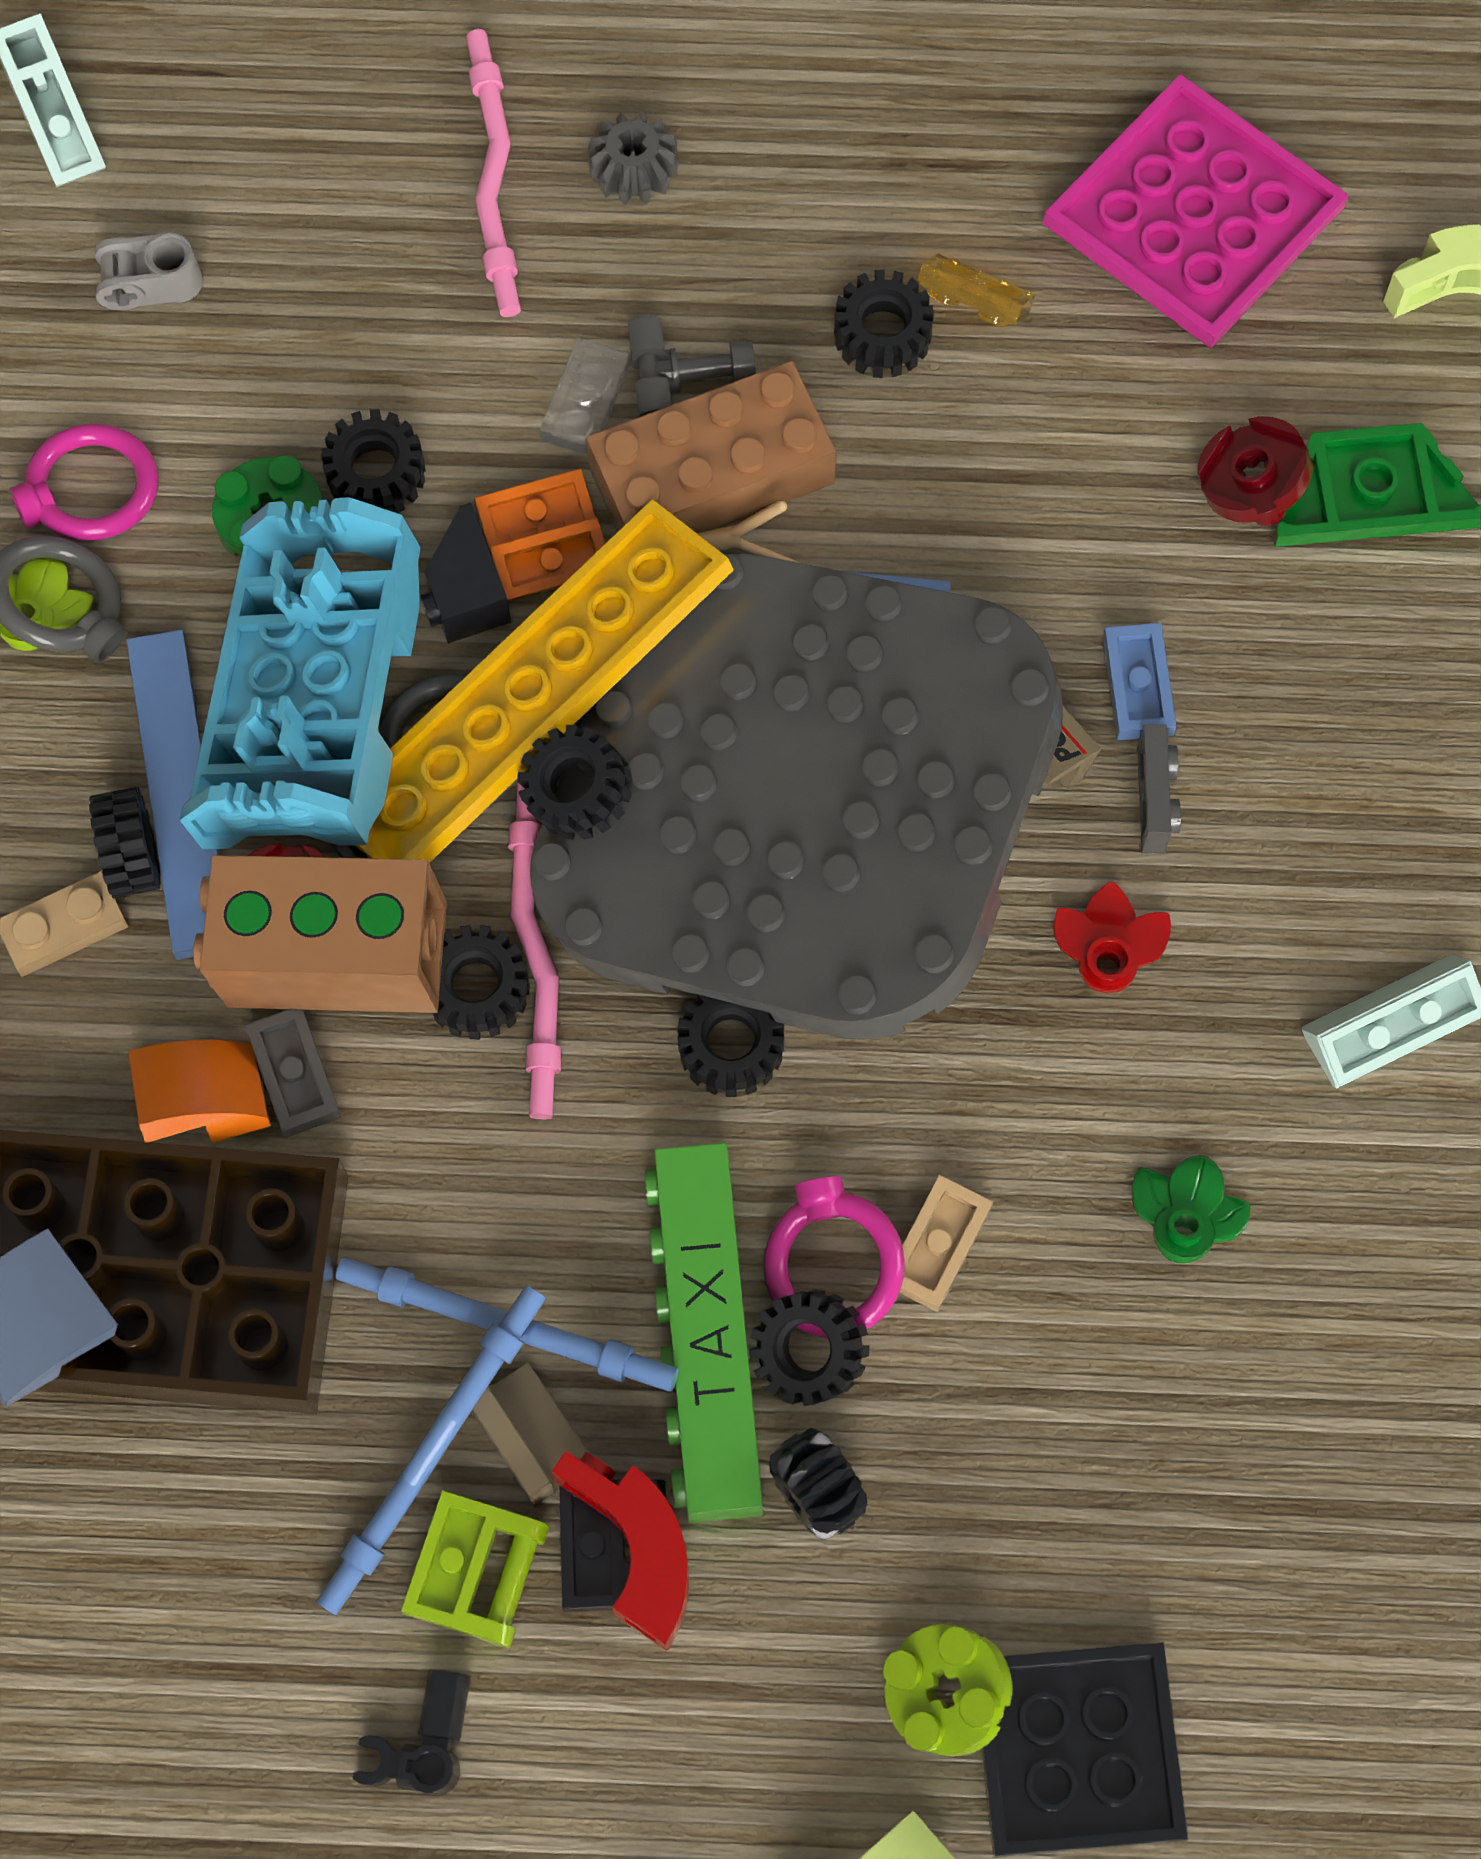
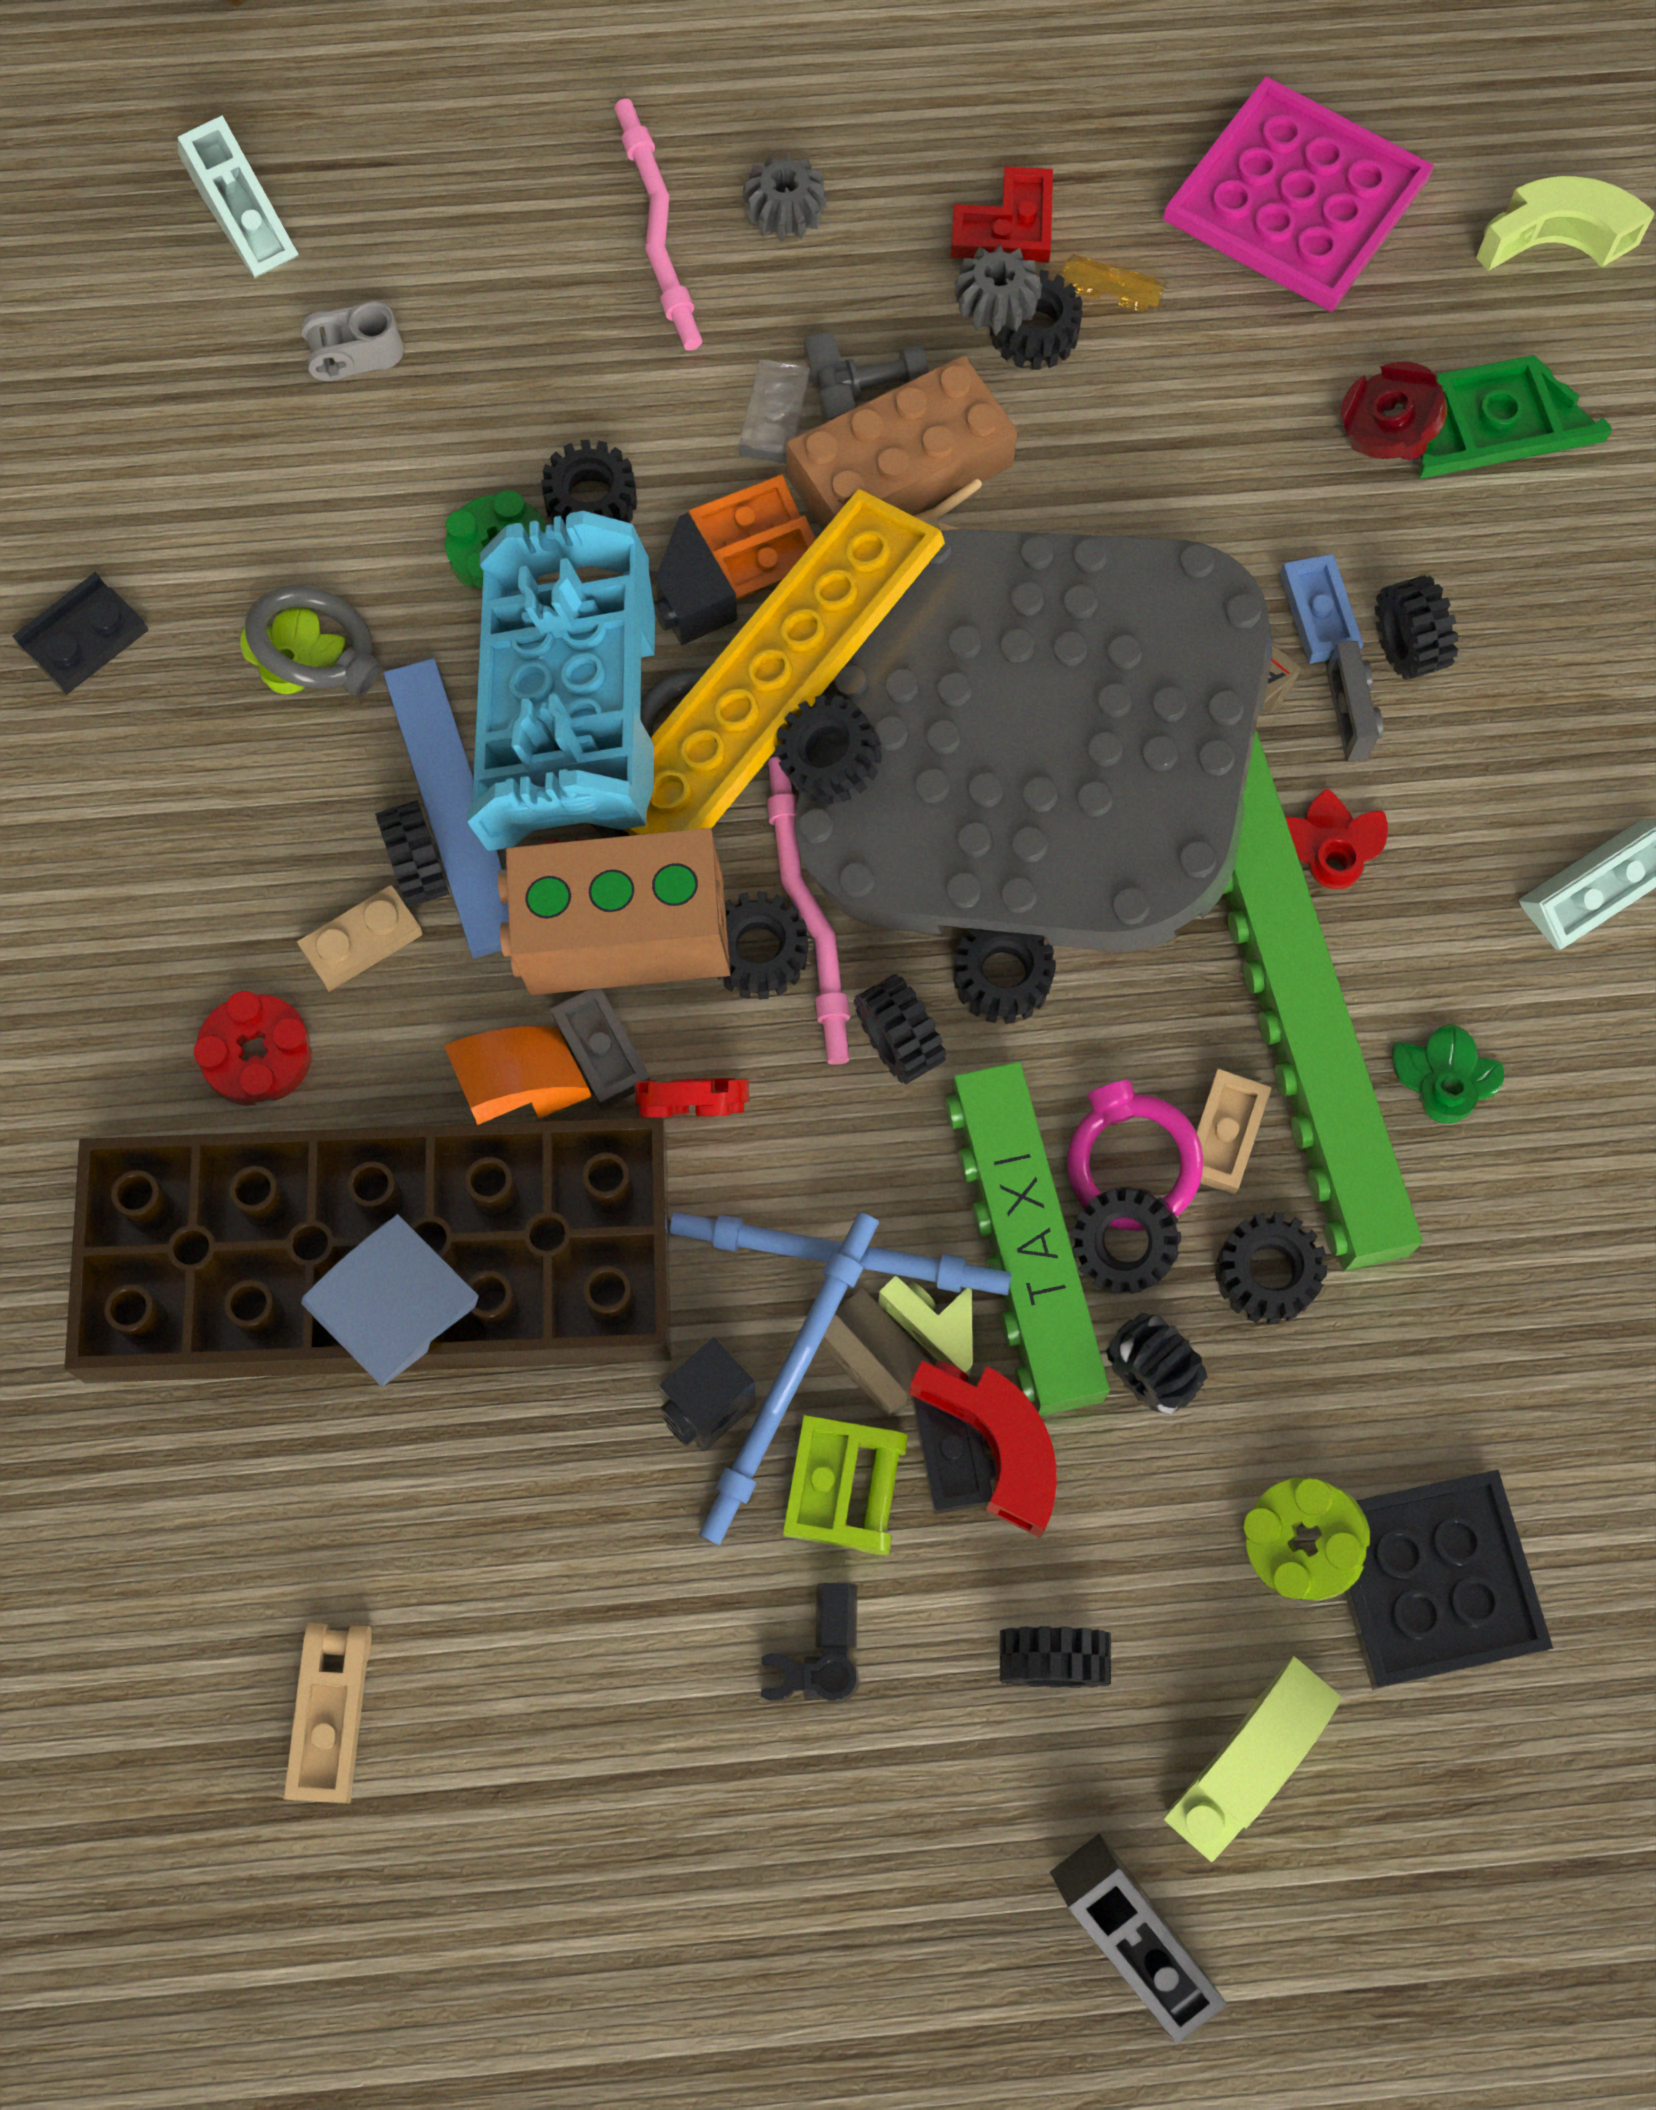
camera: 10 degrees left, 0 degrees up
dark pink piece [9,424,159,541] -> none
none -> red plate [634,1078,750,1117]
none -> black brick [659,1337,757,1452]
none -> black tyre [854,974,946,1084]
none -> yellowish green slope [878,1276,973,1376]
none -> red plate [951,166,1053,263]
none -> dark grey gear [954,243,1042,336]
none -> black tyre [1000,1626,1111,1688]
none -> black tyre [1215,1212,1328,1324]
none -> bright green brick [1223,731,1423,1271]
none -> black tyre [1375,575,1459,680]

